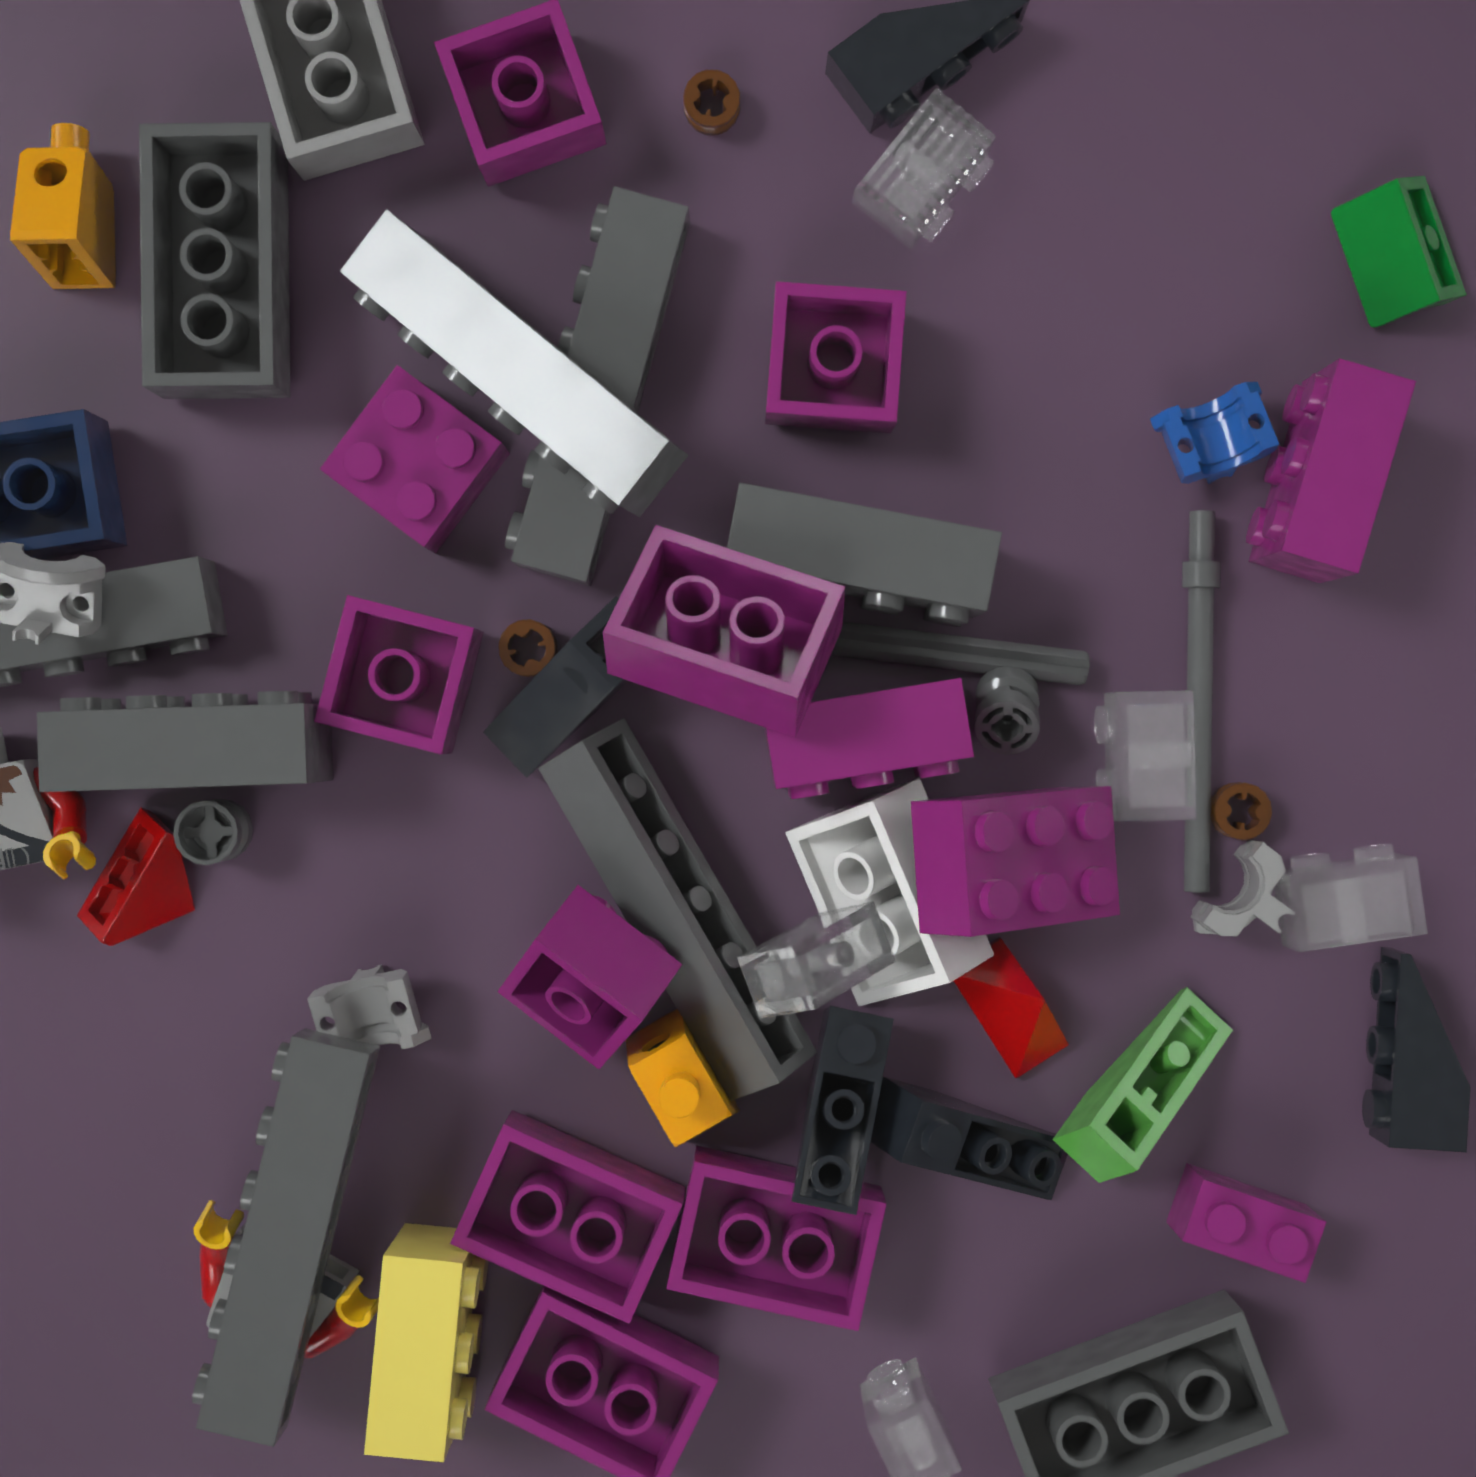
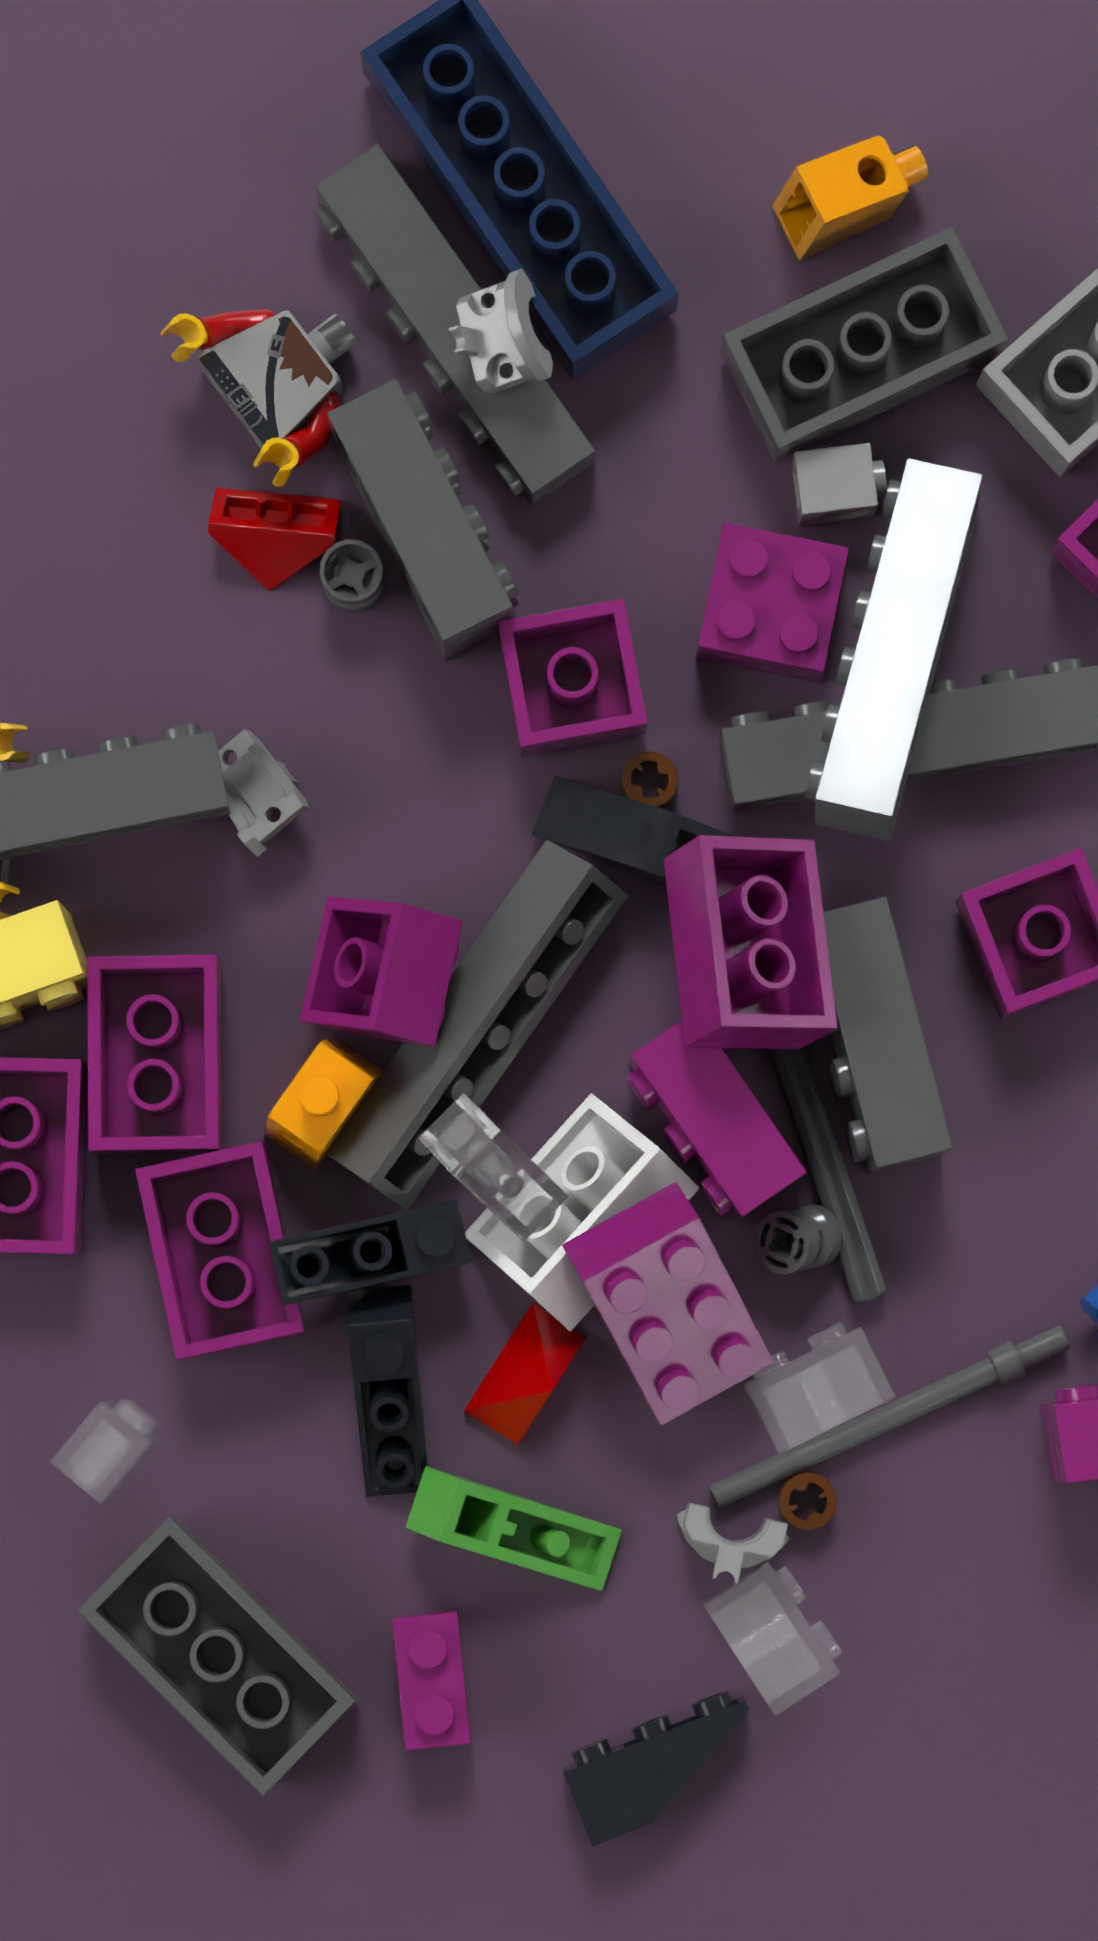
camera: 65 degrees right, 5 degrees down
none -> light grey brick [791,443,887,526]

